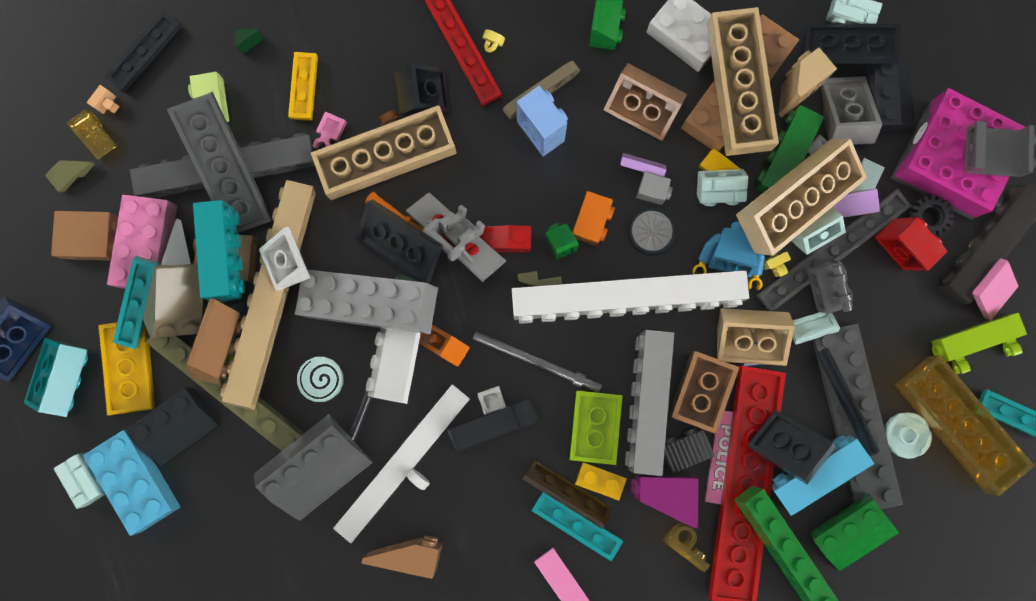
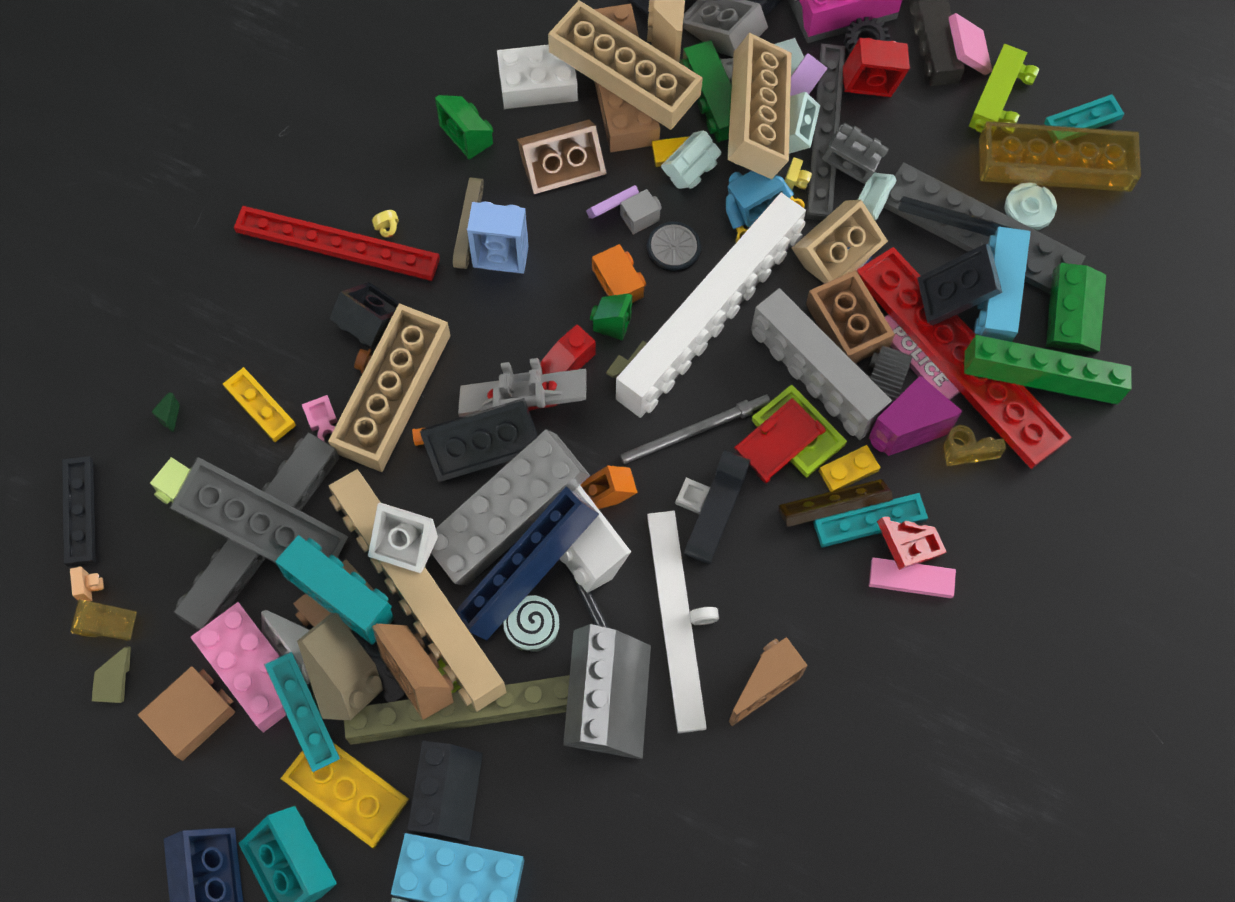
camera: 50 degrees left, 15 degrees down
none -> dark blue brick [455,486,599,640]
none -> red door [734,398,826,483]
none -> wing [877,516,947,570]

